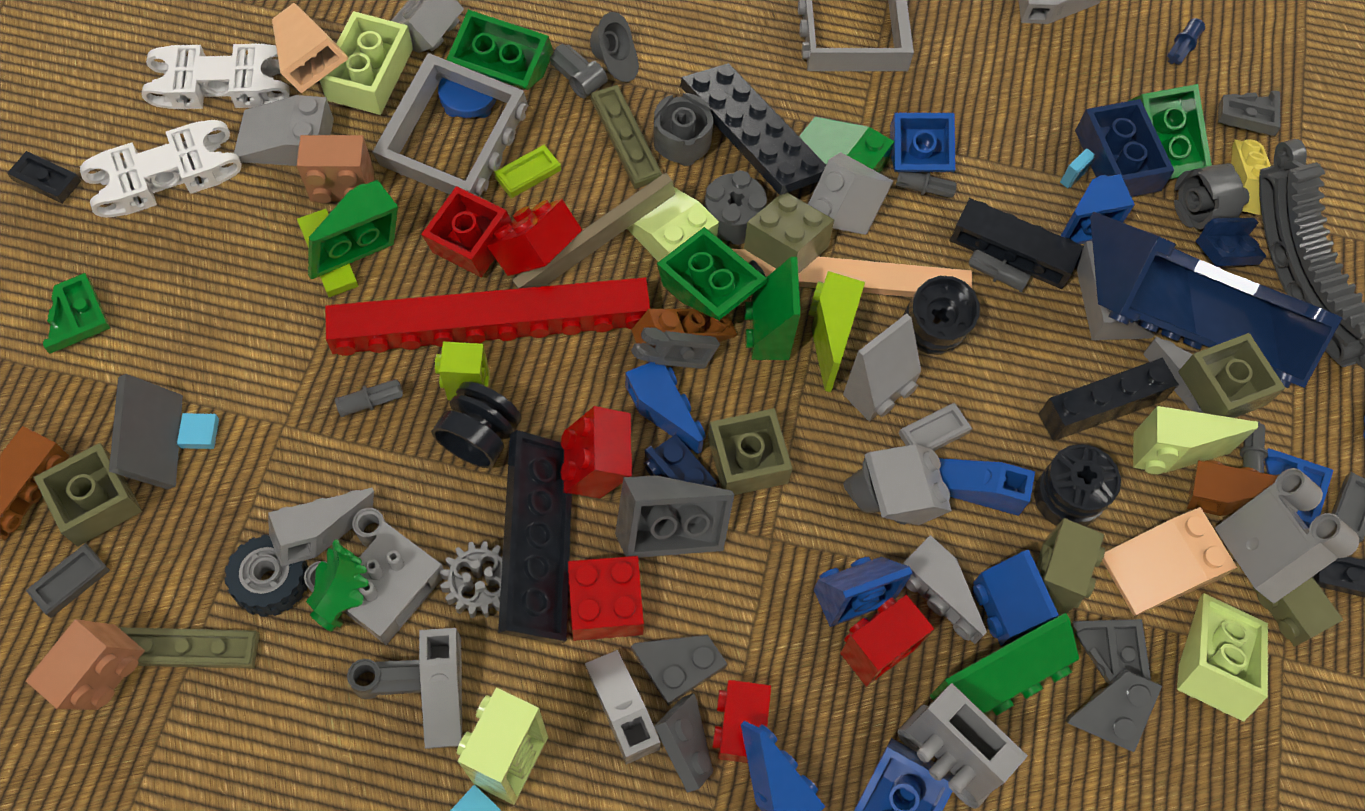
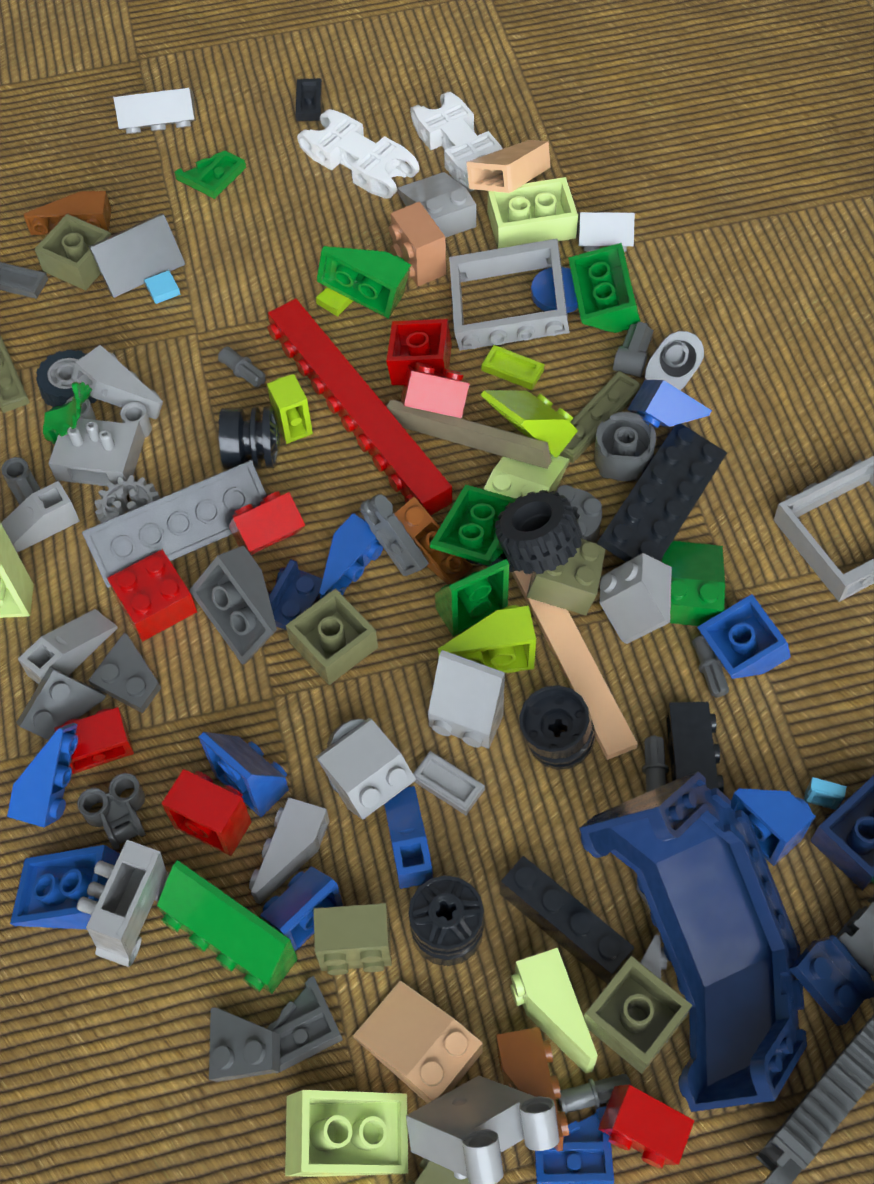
camera: 70 degrees right, 5 degrees down
none -> dark grey piece [77,773,146,850]
none -> lime slope [481,390,578,458]
none -> black tyre [495,490,582,574]
none -> red brick [598,1084,695,1169]
none -> slope [628,380,712,428]

